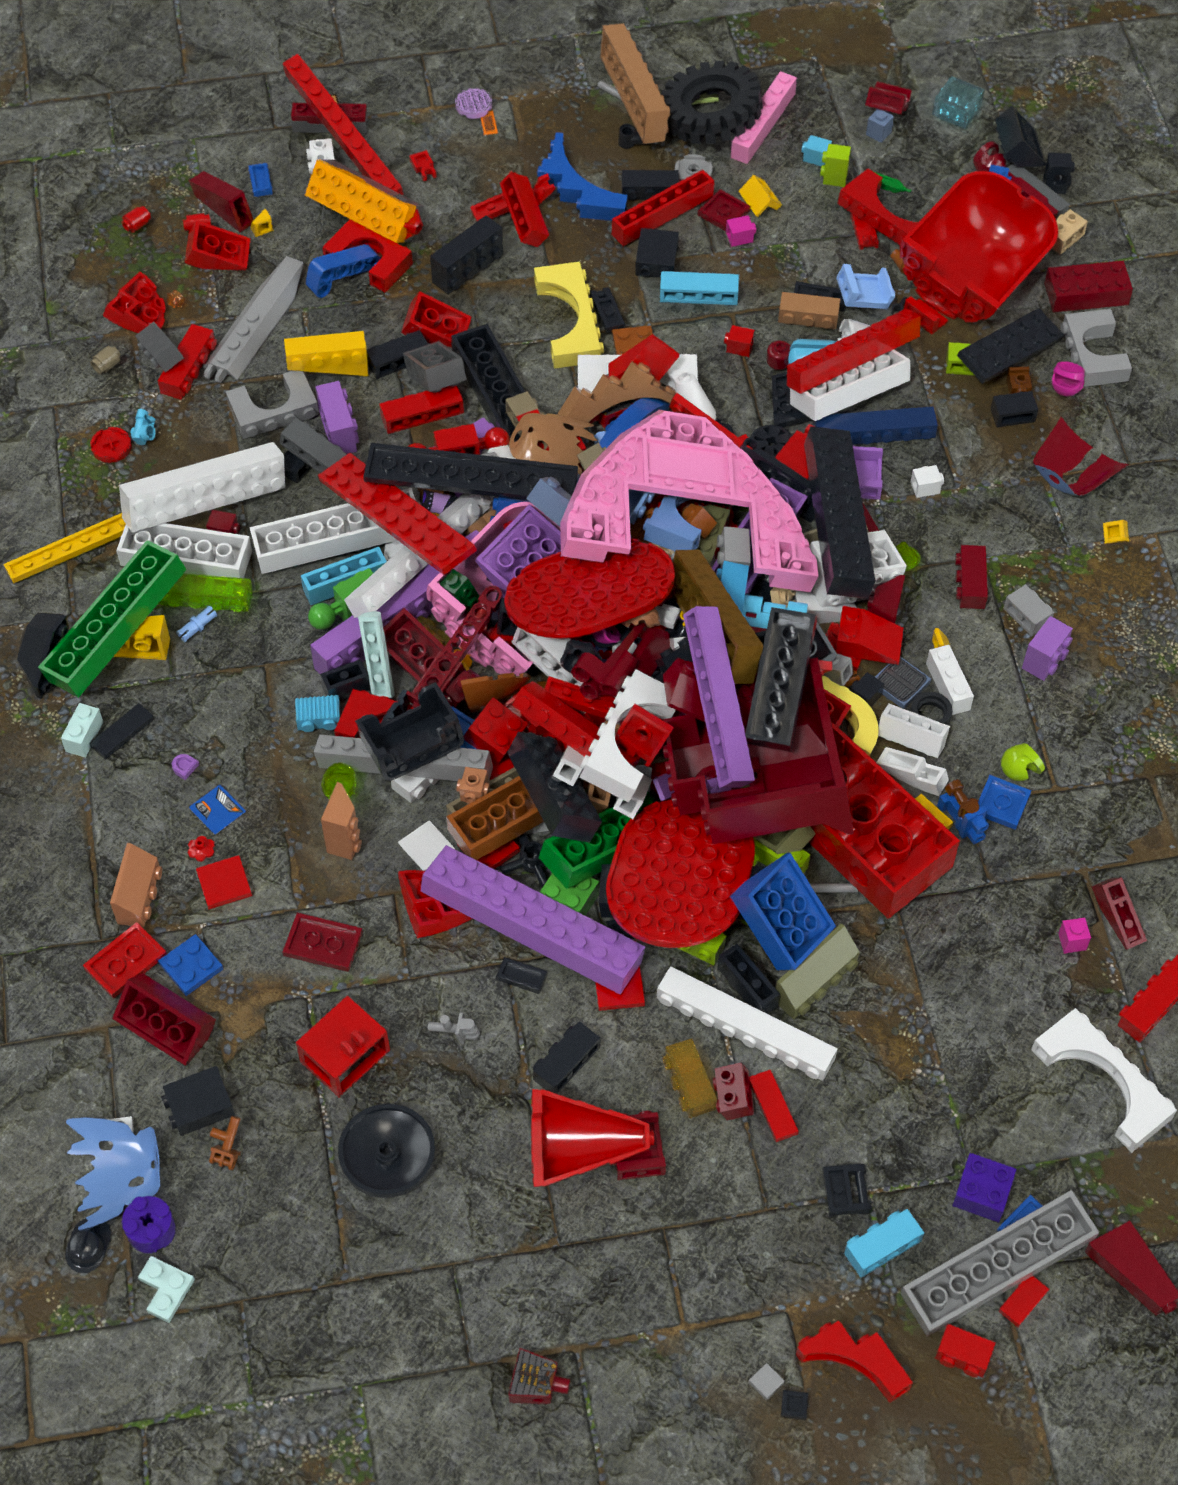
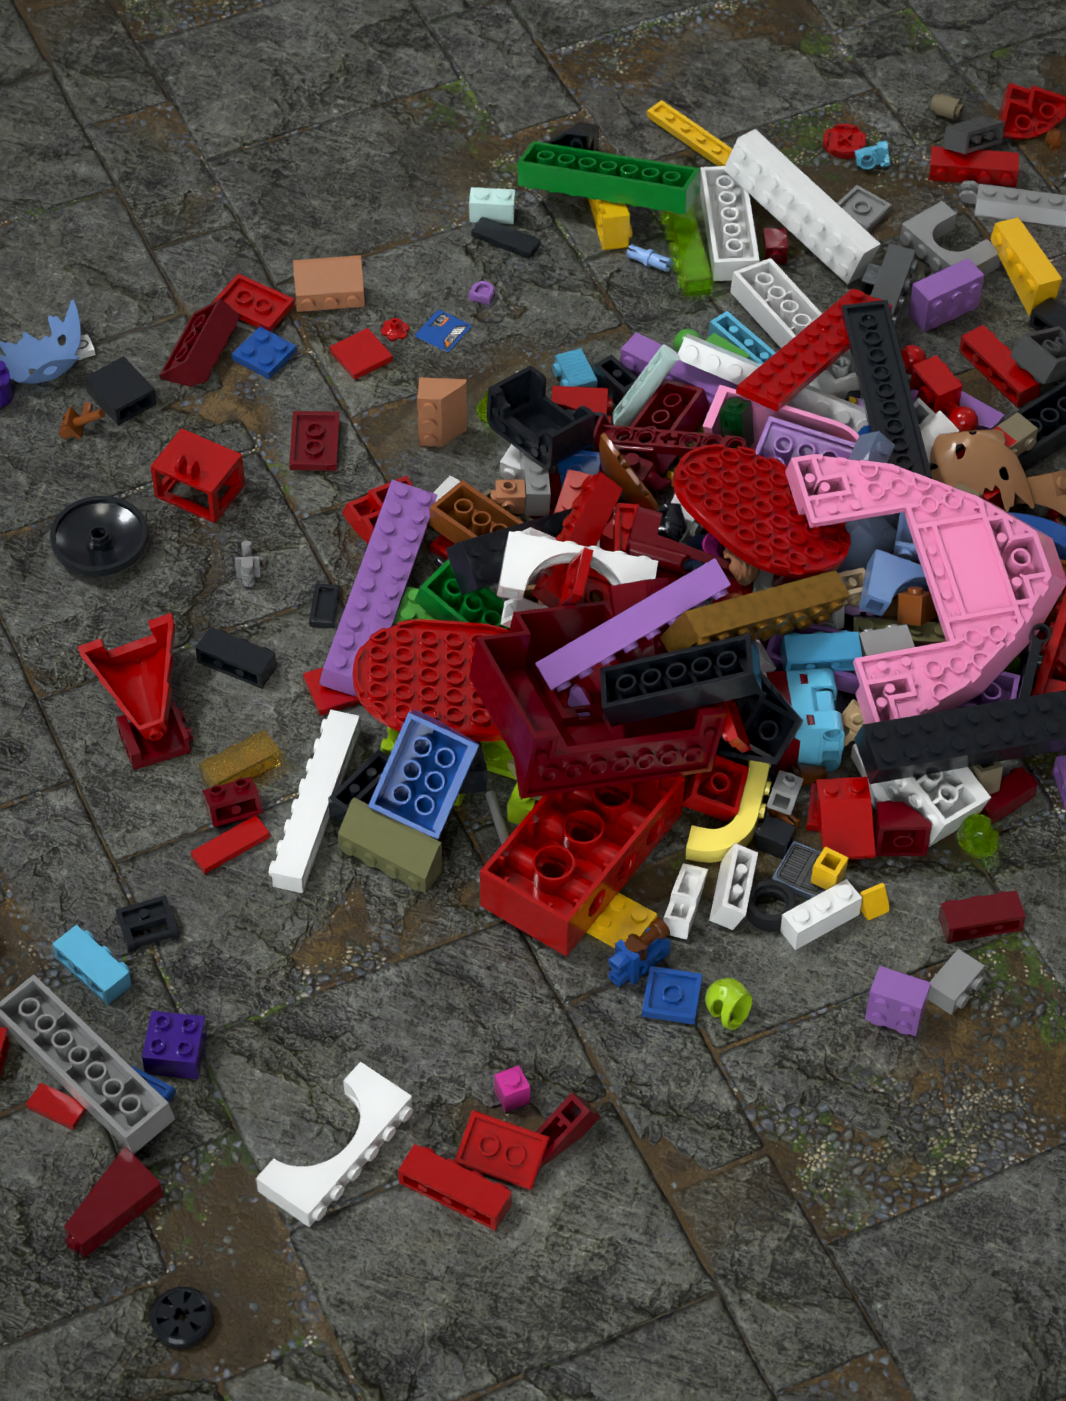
camera: 75 degrees right, 5 degrees down
none -> red tile [455,1110,551,1190]
none -> yellow brick [810,847,848,890]
none -> light grey tile [837,185,892,232]

